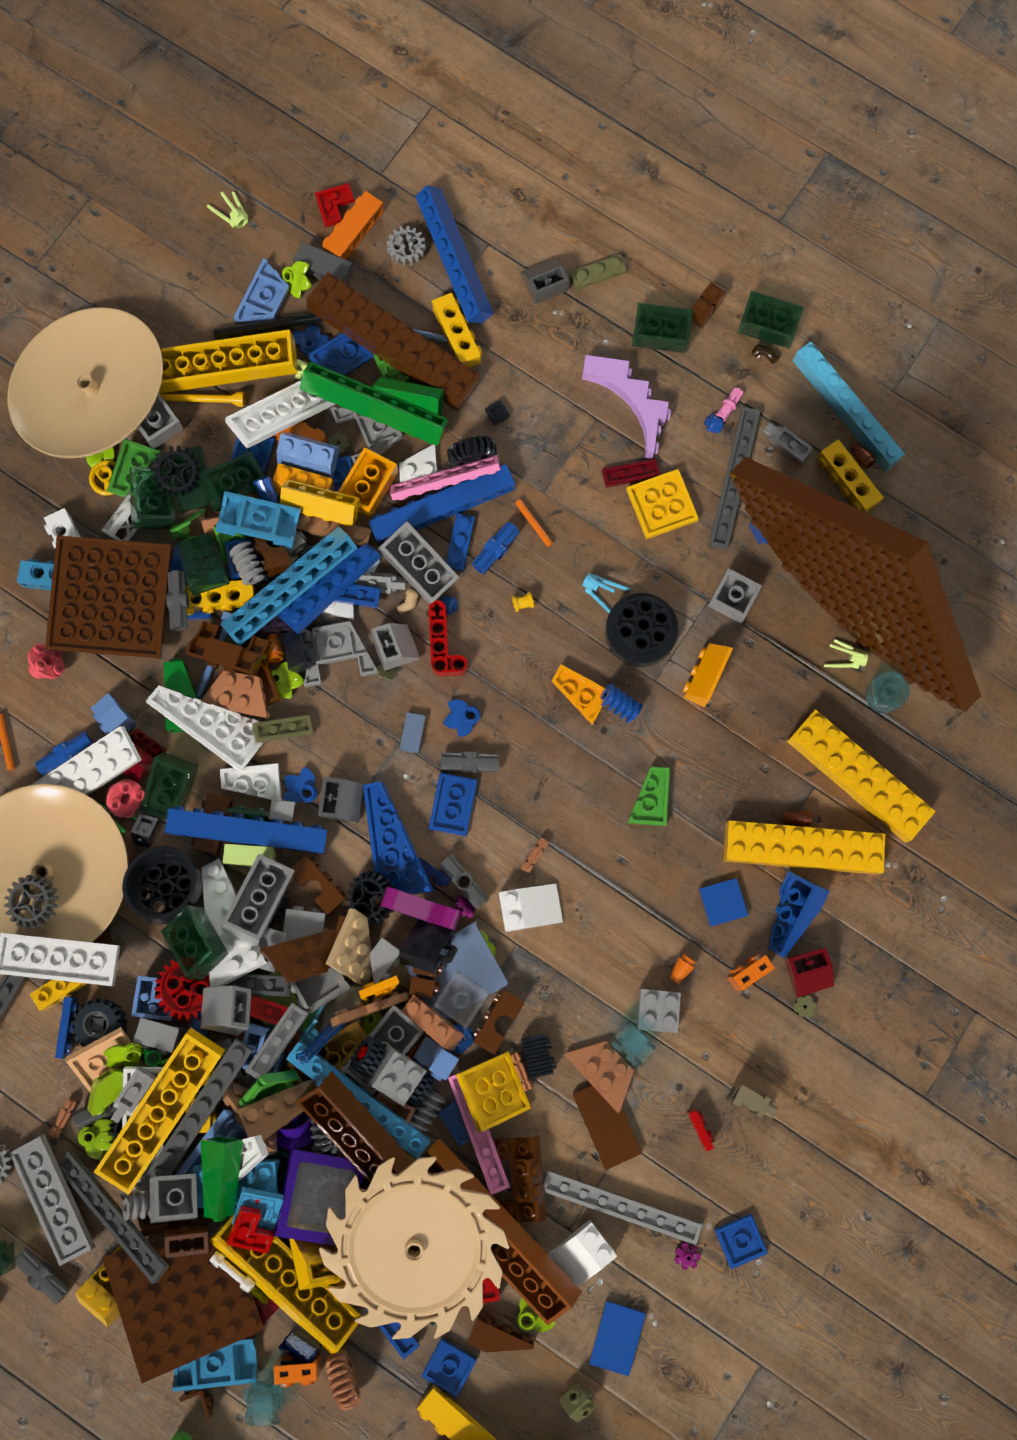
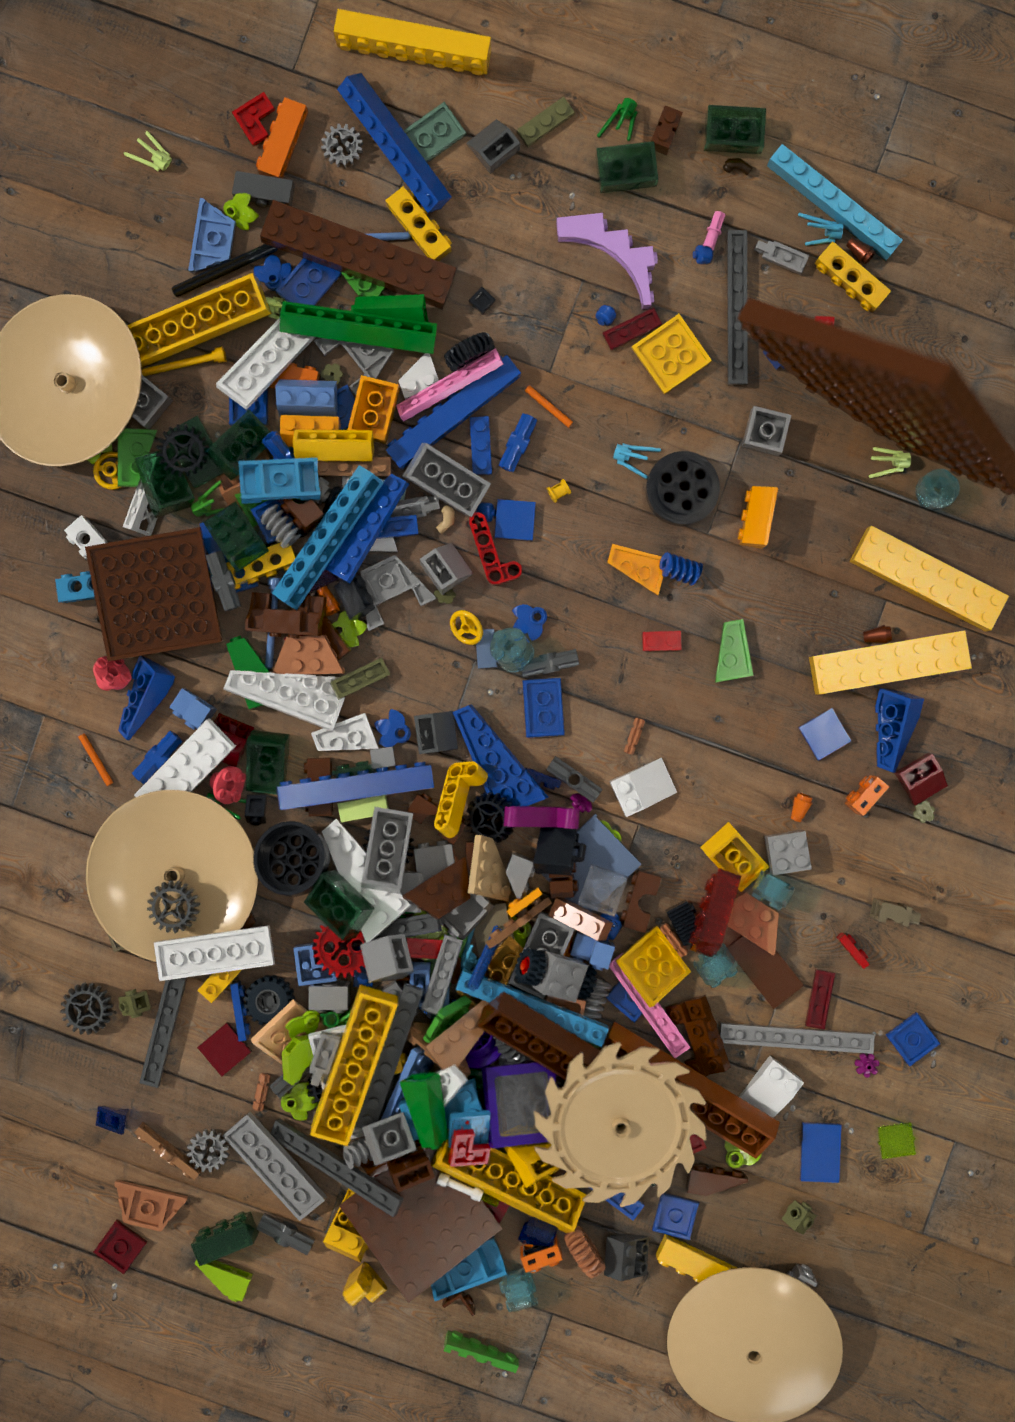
camera: 10 degrees left, 10 degrees up
none -> blue wedge [118,656,175,740]
none -> dark red tile [197,1022,252,1077]
none -> yellow brick [333,9,491,75]
none -> yellow beam [343,1261,388,1307]
none -> sand green tile [403,102,467,163]
none -> yellow beam [434,761,488,839]
none -> yellow piece [450,610,483,645]
none -> clear light blue brick [490,628,534,672]
none -> blue tile [495,499,536,541]
none -> blue piece [595,305,616,326]
none -> green plant [597,98,638,141]
none -> dark grey slope [604,1234,649,1282]
none -> red plate [642,631,681,651]
none -> clear red brick [689,868,741,958]
none -> clear light blue brick [693,943,738,988]
none -> yellow slope [700,822,769,892]
none -> medium azure plant [798,213,843,246]
none -> dark red tile [805,969,836,1030]
none -> clear neon green piece [877,1122,916,1159]

